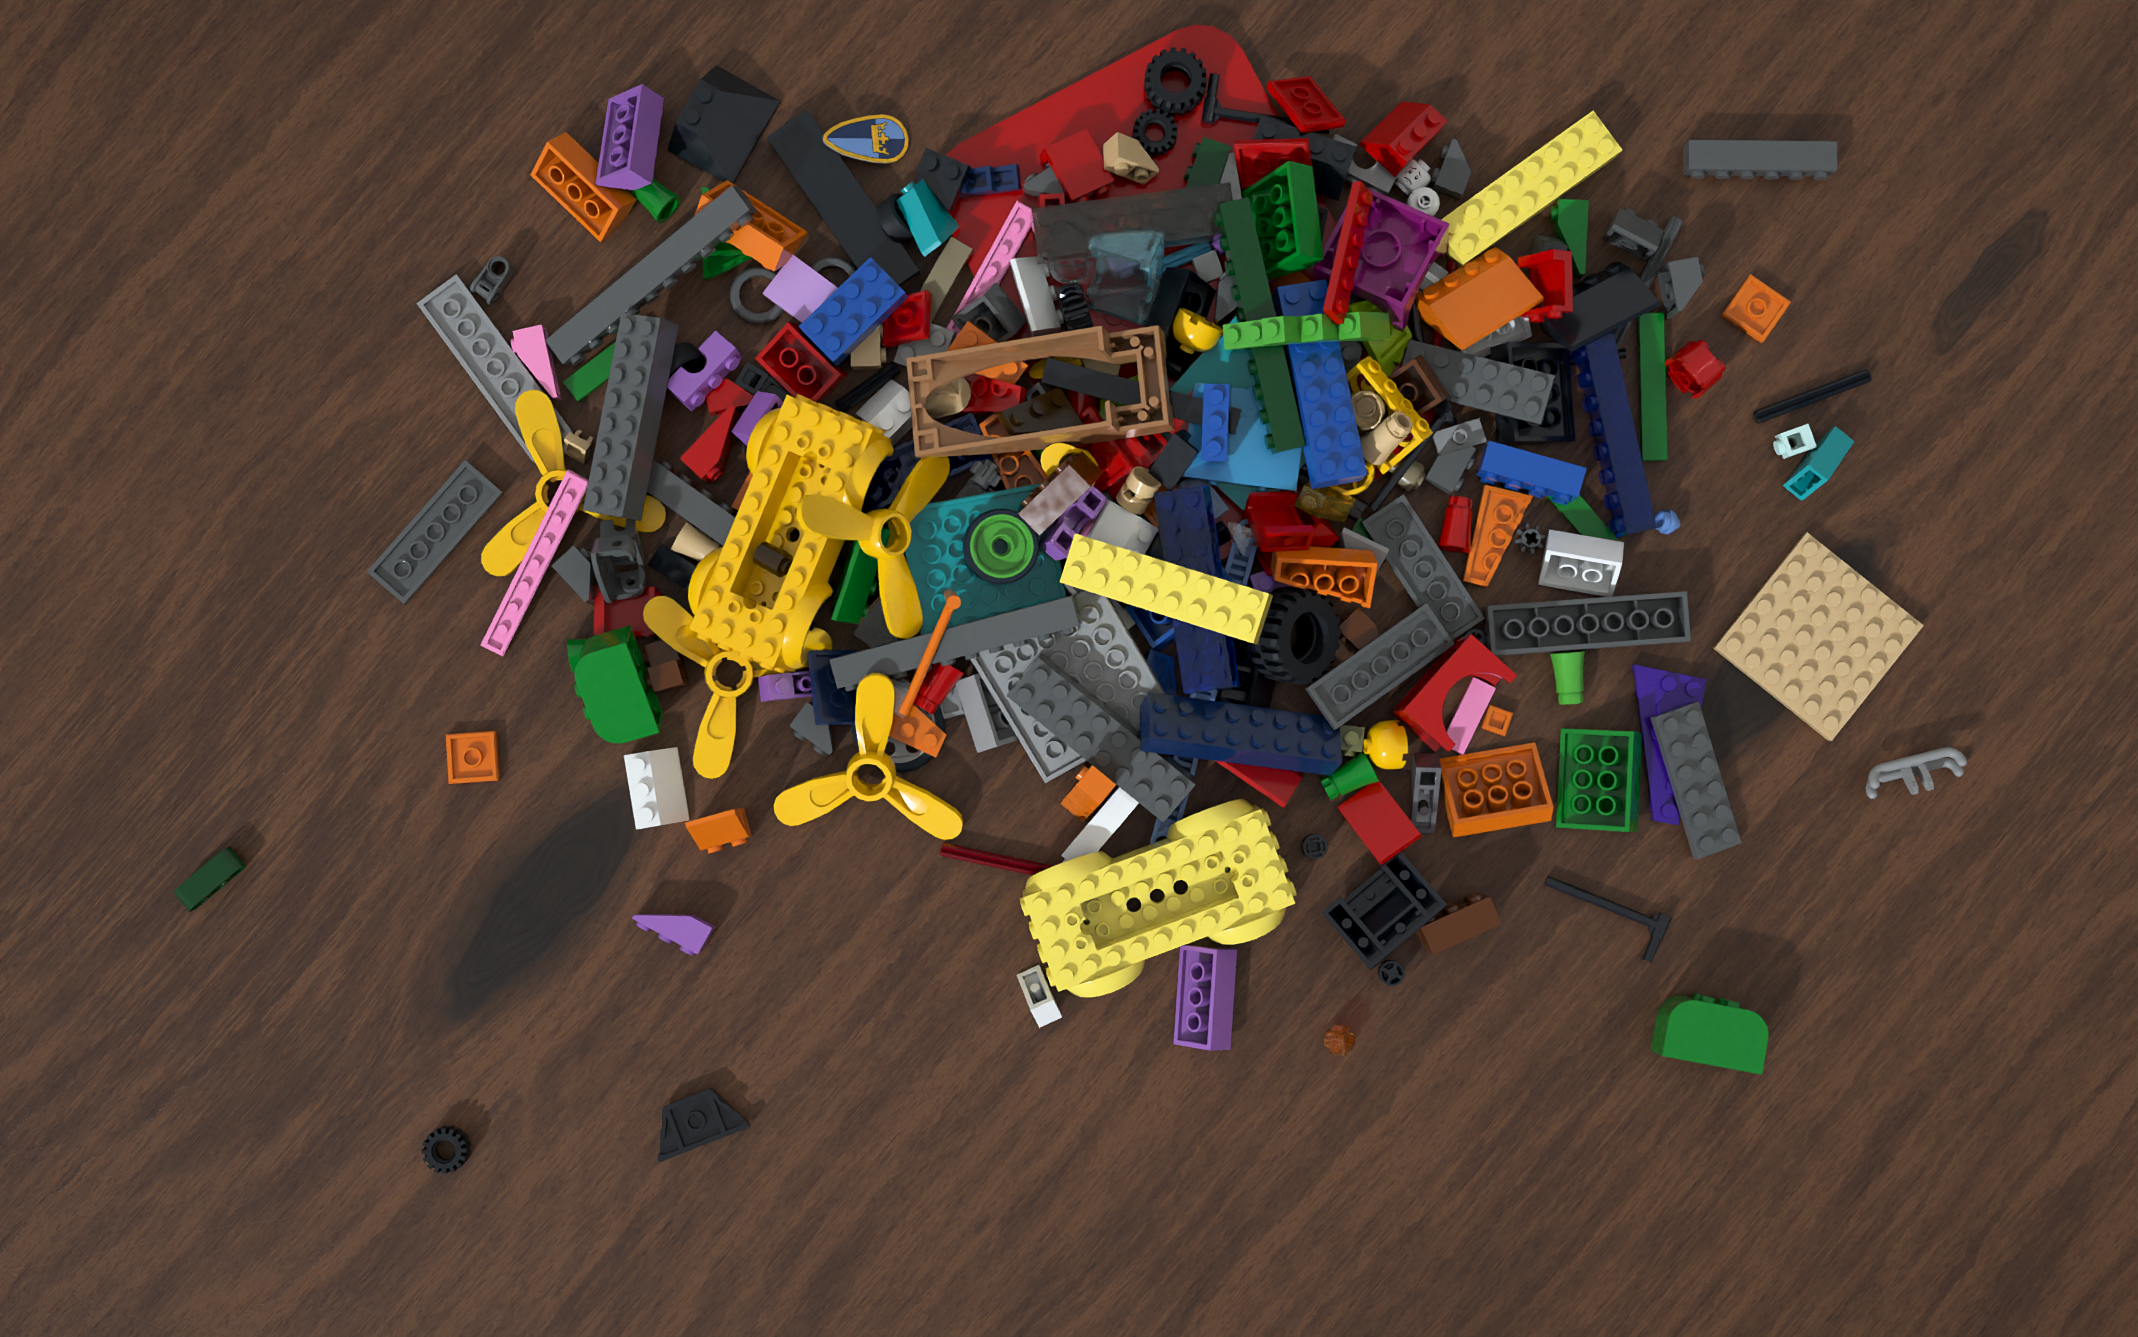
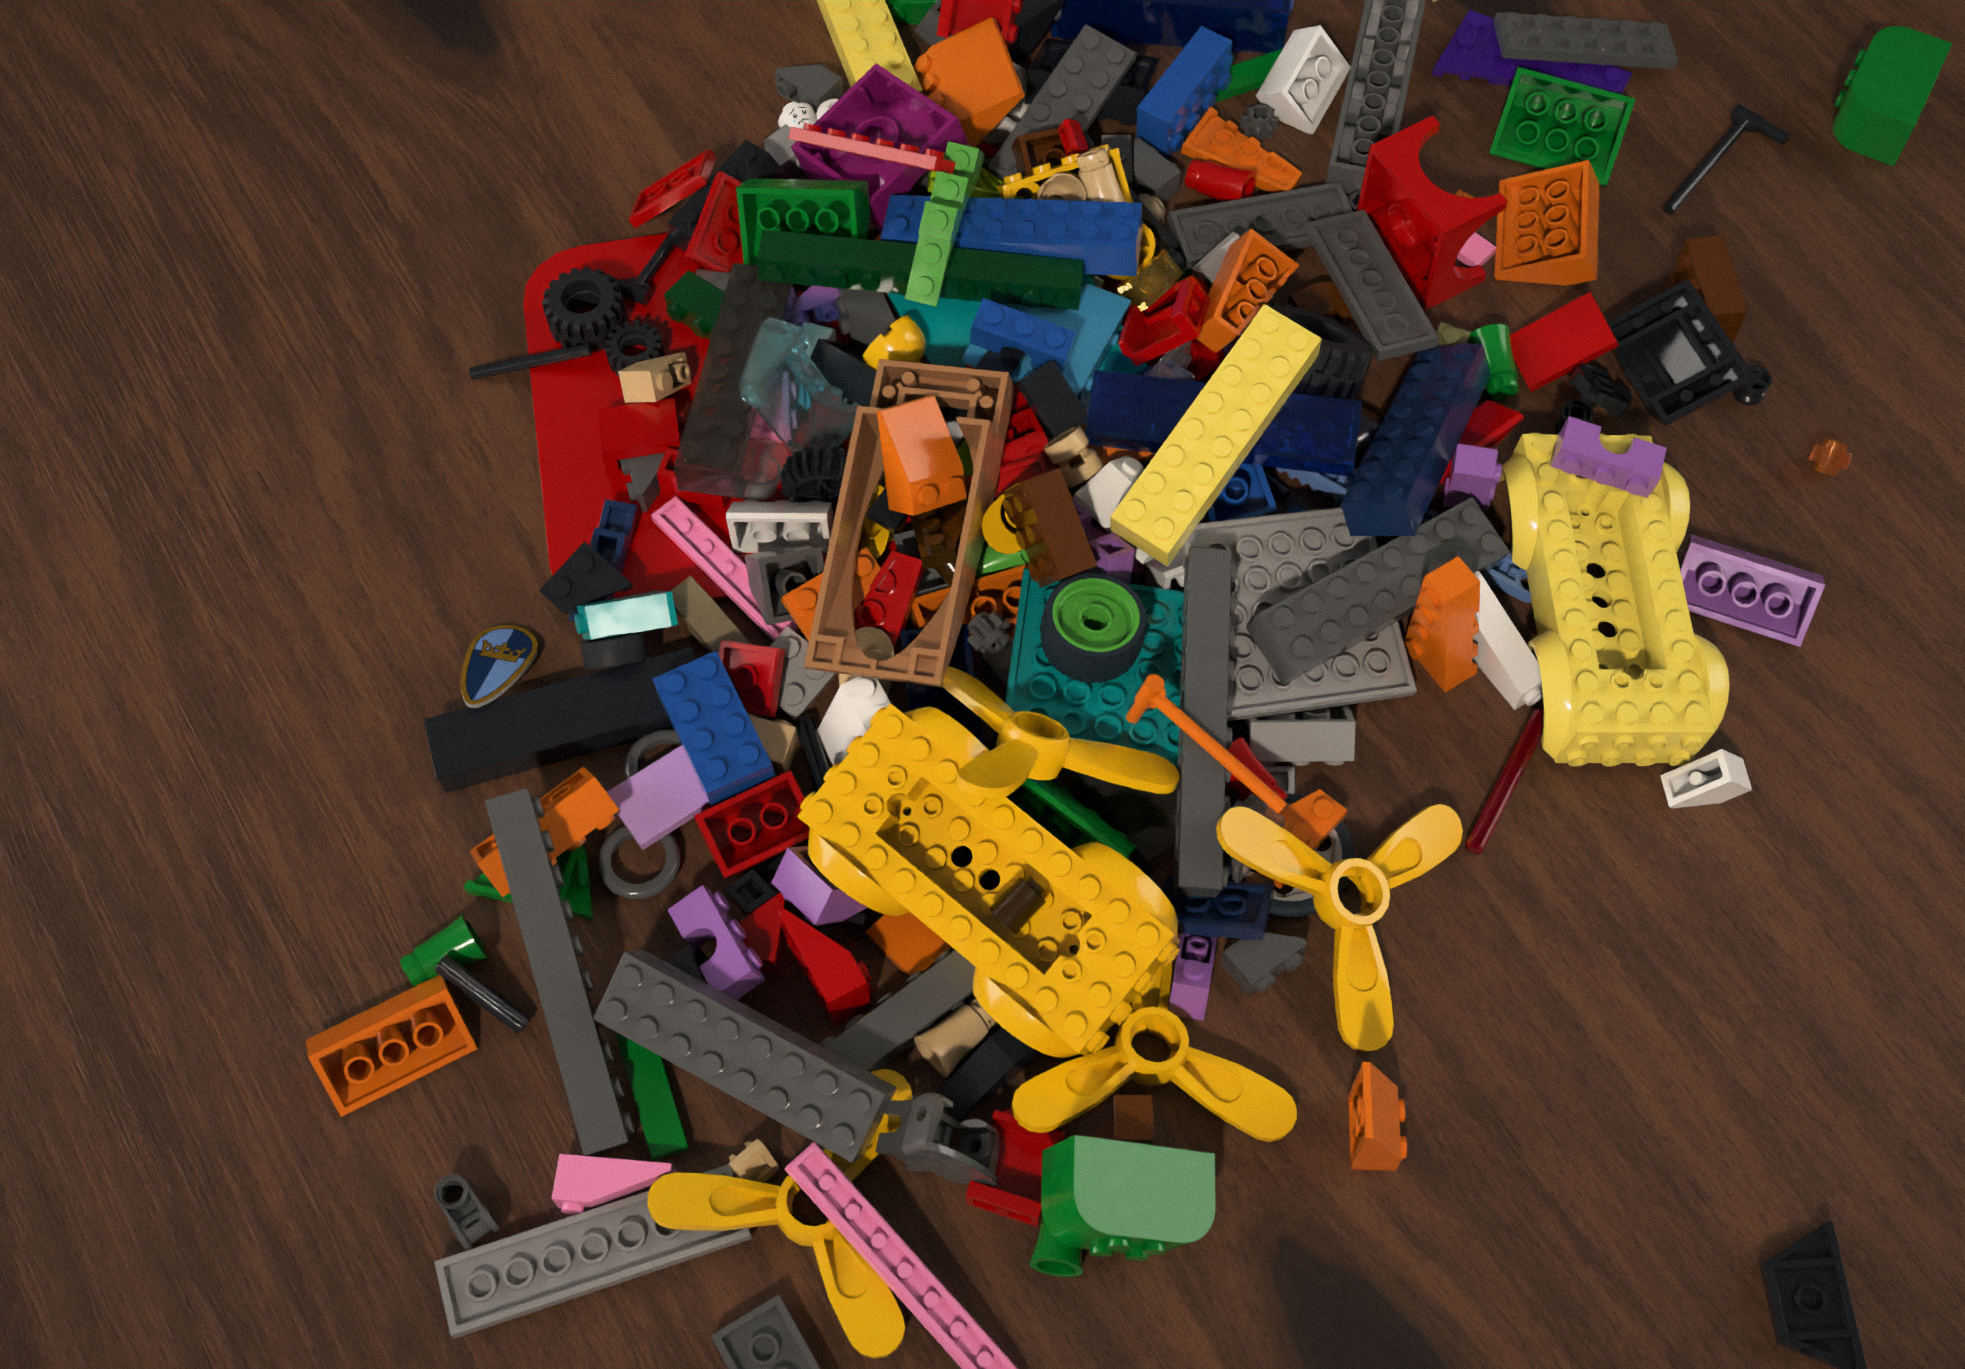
camera: 70 degrees left, 25 degrees down
dark grey slope [552,545,599,605] -> none
medium lavender slope [596,84,664,190] -> none
white slope [624,747,690,829] -> none
medium lavender slope [632,914,716,956] -> none
black slope [667,65,780,184] -> none
red slope [1359,101,1448,177] -> none
yellow cylinder [1363,720,1408,769] -> none
flat silver slope [1410,753,1442,833] -> none
bright green plant [1550,650,1585,705] -> none
none -> black axle [435,955,530,1033]
none -> black bar [469,343,592,380]
none -> orange slope [877,395,967,516]
none -> red slope [1057,118,1088,156]
none -> medium lavender arch [1439,444,1502,517]
none -> medium lavender arch [1551,416,1667,498]
none -> black plate [1568,363,1633,418]

